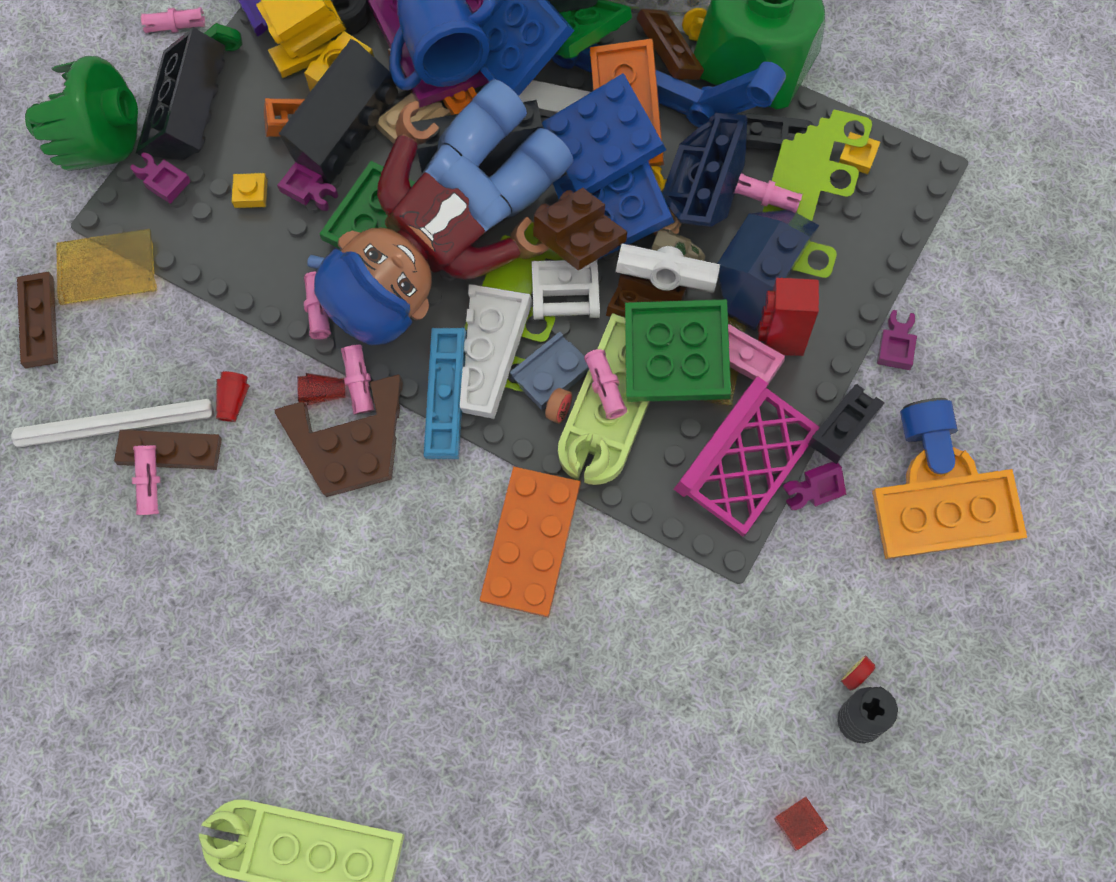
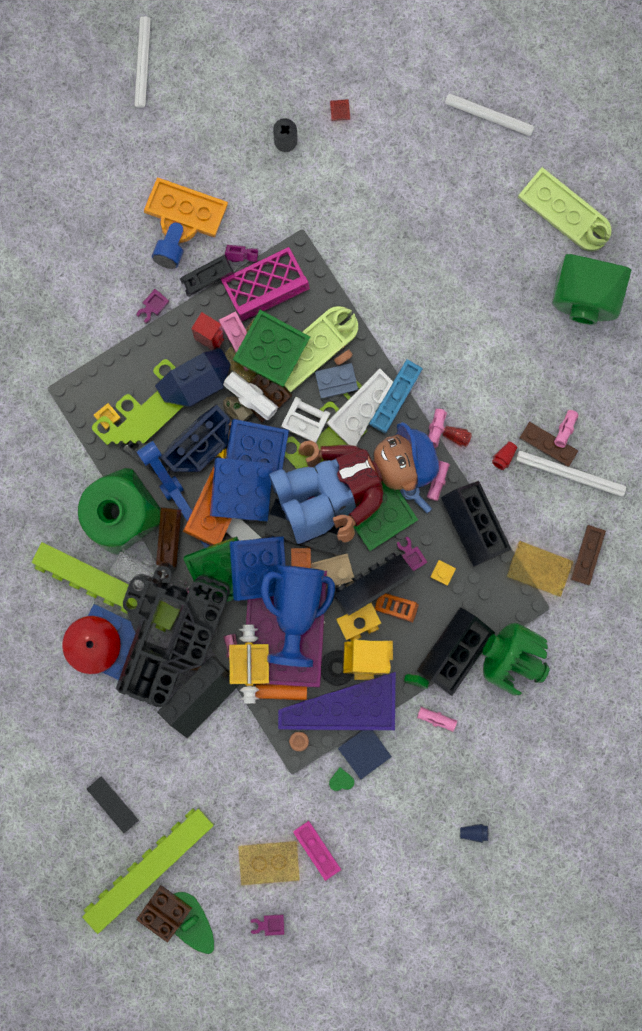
camera: 160 degrees left, 15 degrees up
magenta plate [130,153,191,204] -> none
reddish brown wing [274,374,403,497] -> none
orange plate [479,466,581,618] -> none
reddish brown plate [533,188,627,271] -> none
bright pink pin [584,349,627,419] -> none
yellow plate [682,8,707,41] -> none
bright pink pin [734,173,803,213] -> none
red tile [840,656,876,691] -> none
none -> black slope [441,481,512,567]
none -> green piece [552,254,632,325]

